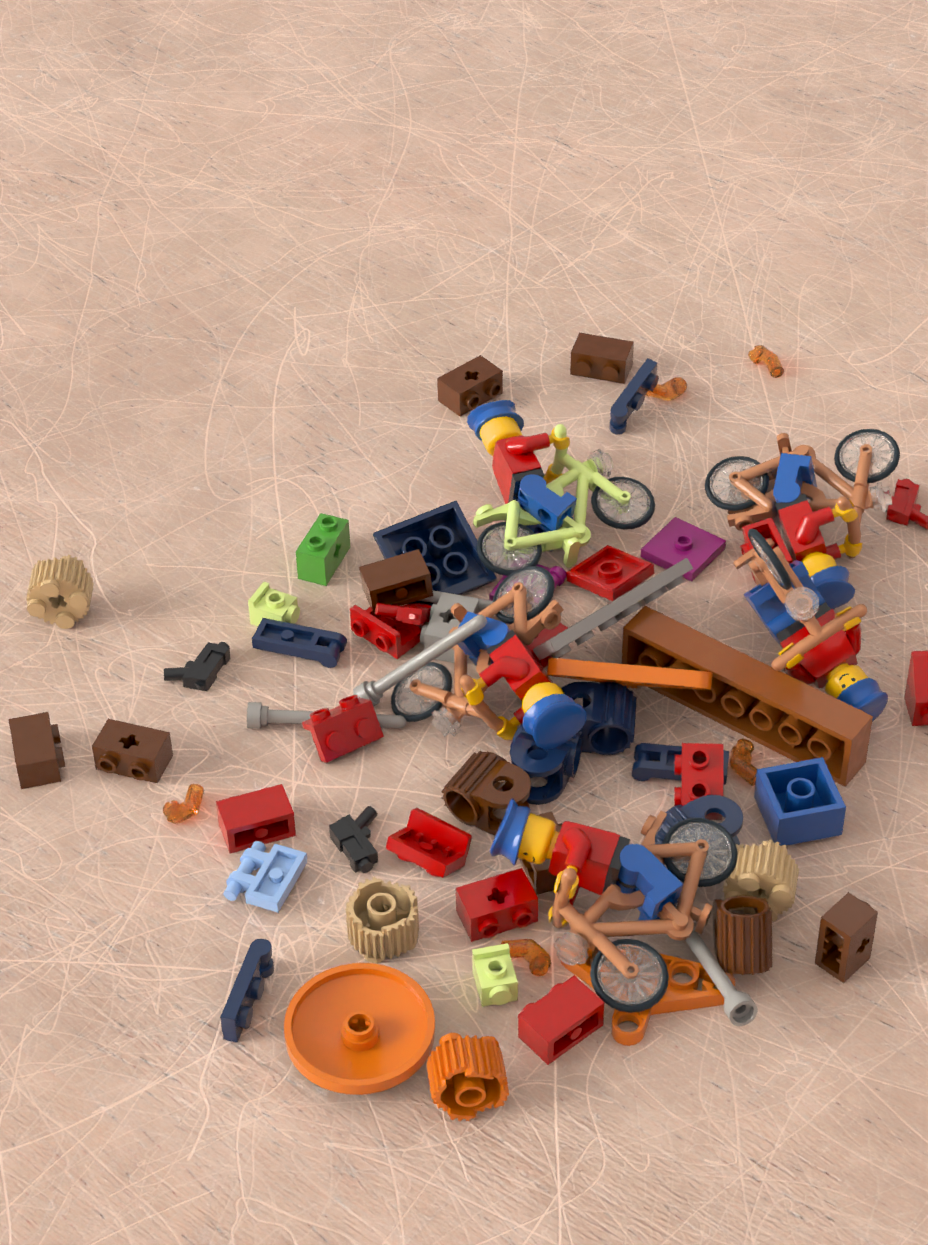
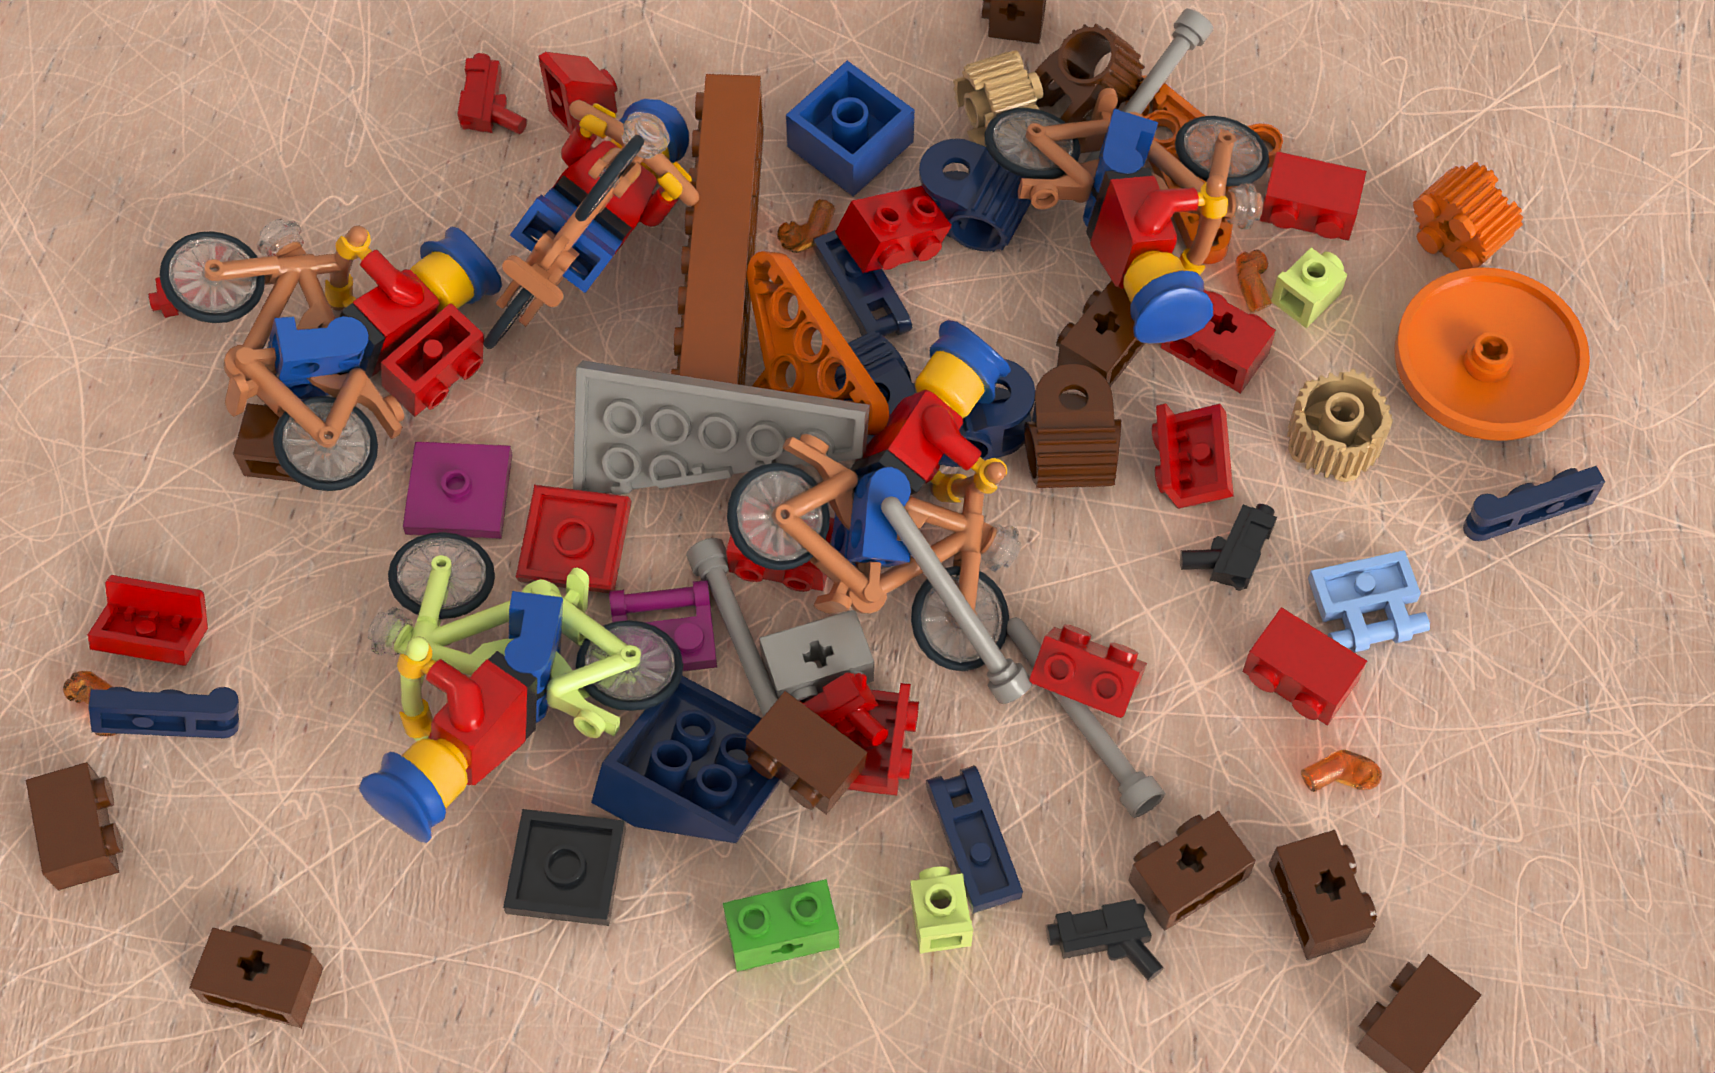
camera: 125 degrees left, 20 degrees up
none -> red bracket [87,575,208,666]
none -> black plate [503,809,626,926]
none -> reddish brown brick [1128,810,1256,931]

